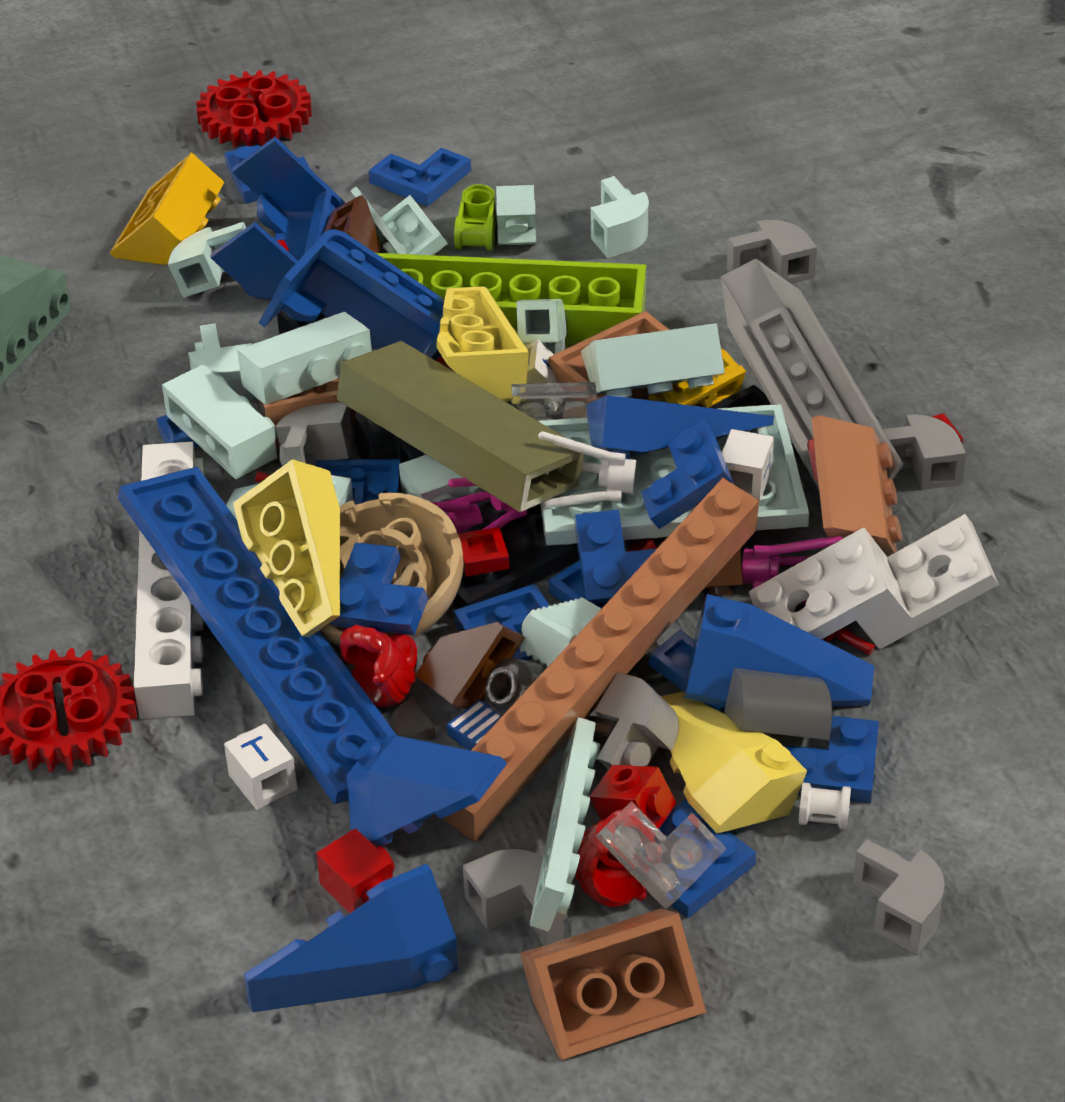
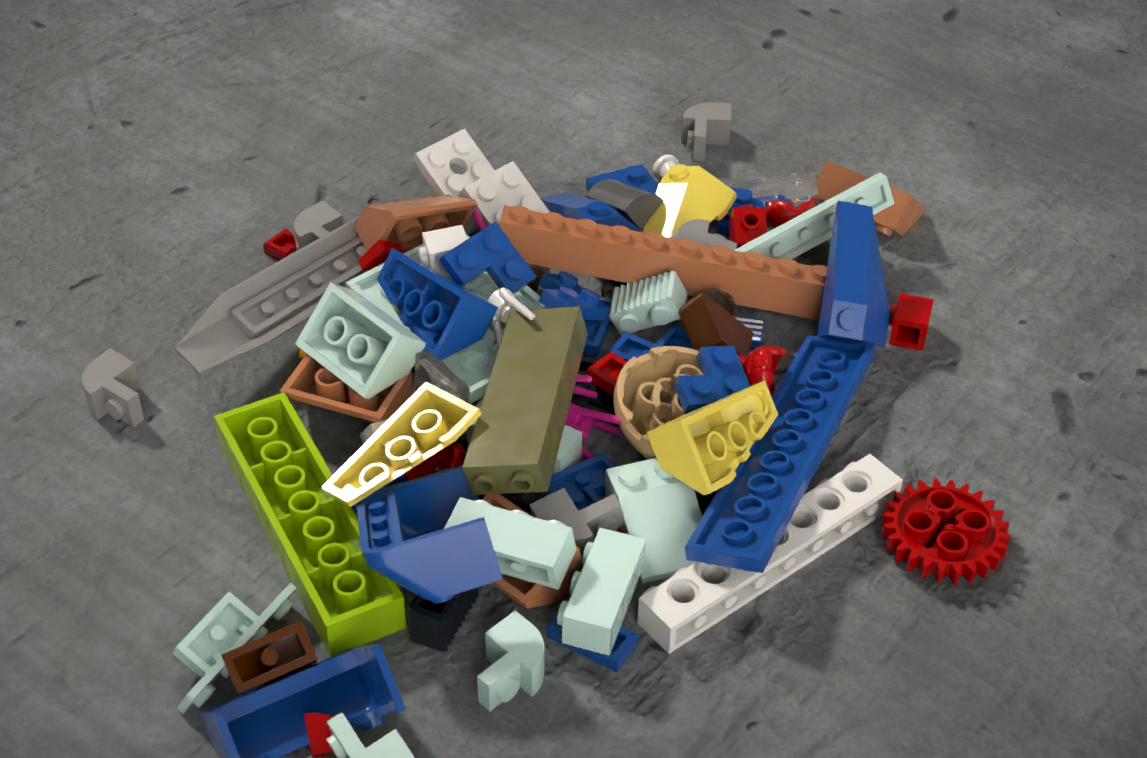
camera: 125 degrees left, 0 degrees up
white brick [224,724,298,810] -> none
blue wedge [244,864,458,1012] -> none
blue plate [368,147,471,206] -> none
lime piece [454,184,496,251] -> none
light aqua brick [496,185,536,245] -> none
light aqua brick [516,299,567,354] -> none
light aqua brick [591,176,649,258] -> none

